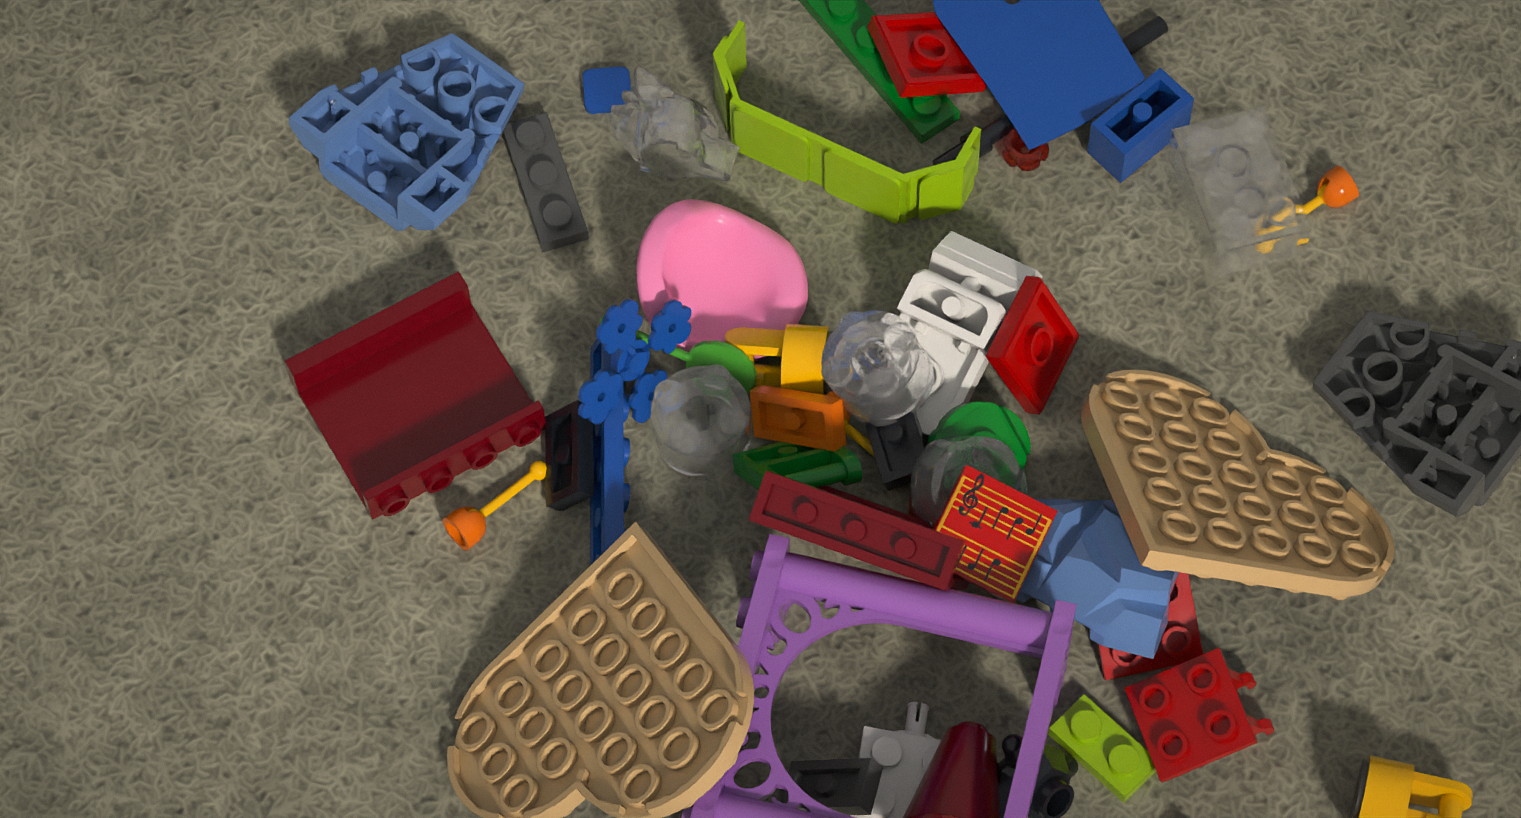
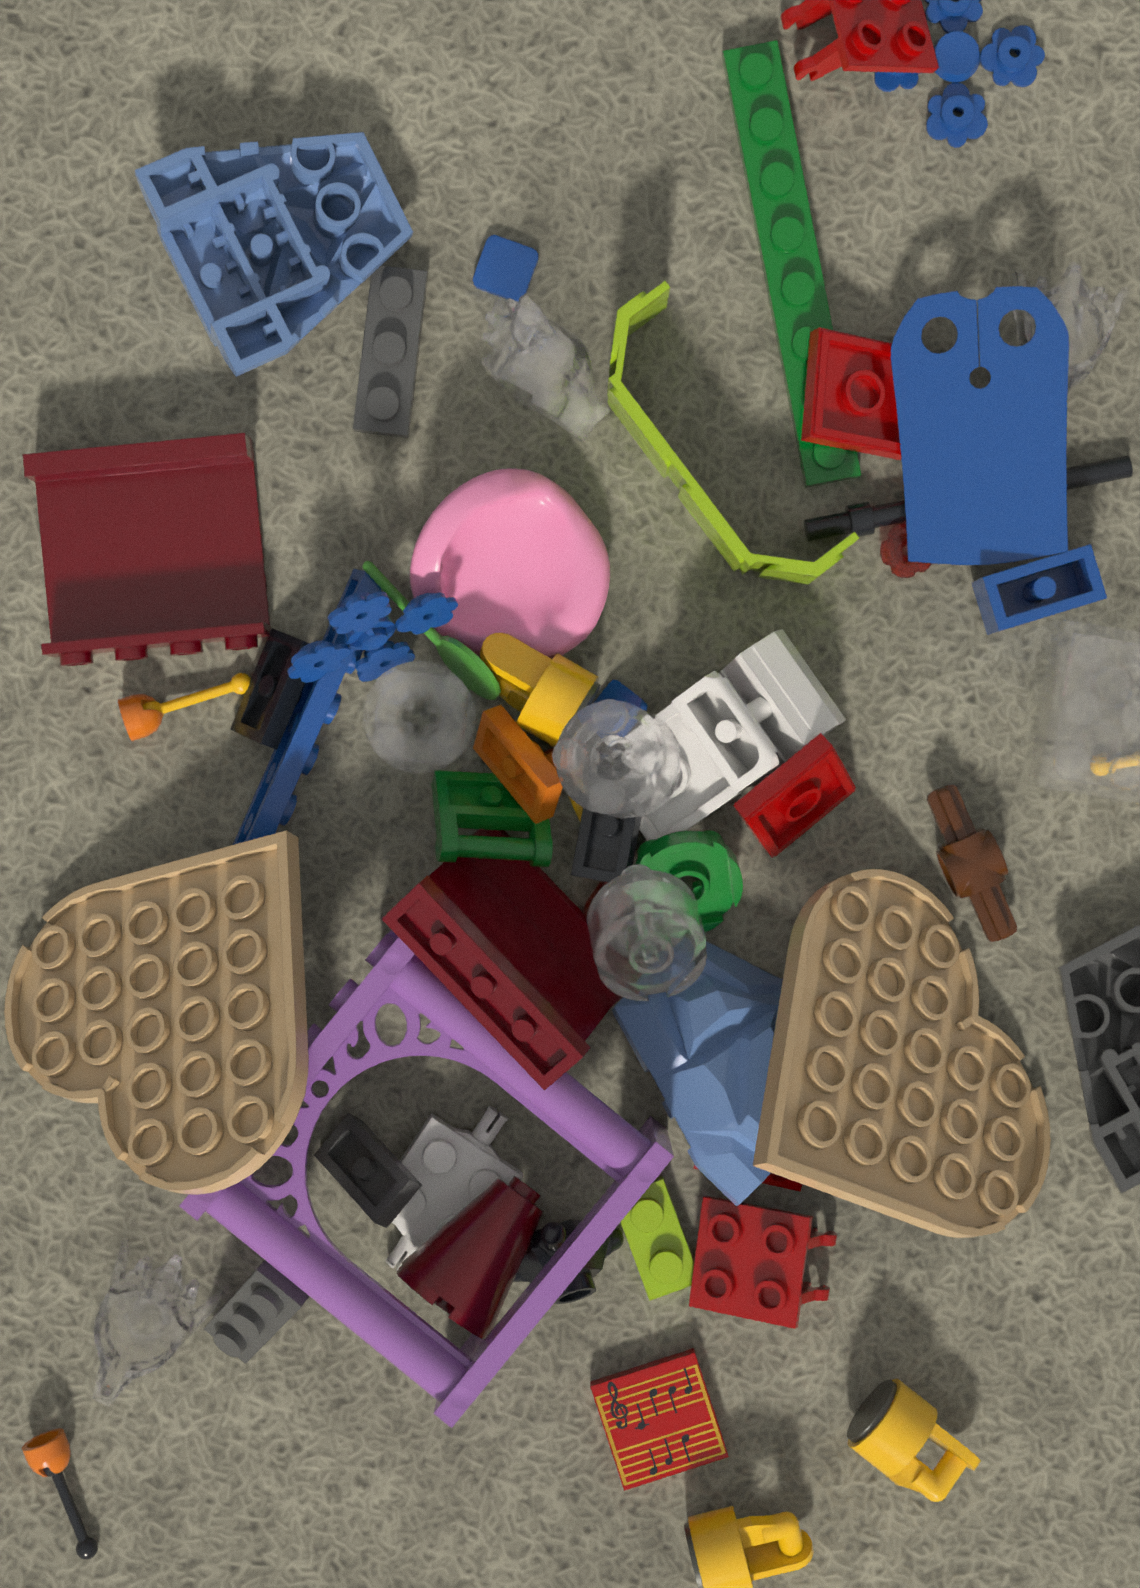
camera: 25 degrees right, 25 degrees up
red tile [933,465,1058,603] -> none
none -> reddish brown axle [927,784,1017,942]

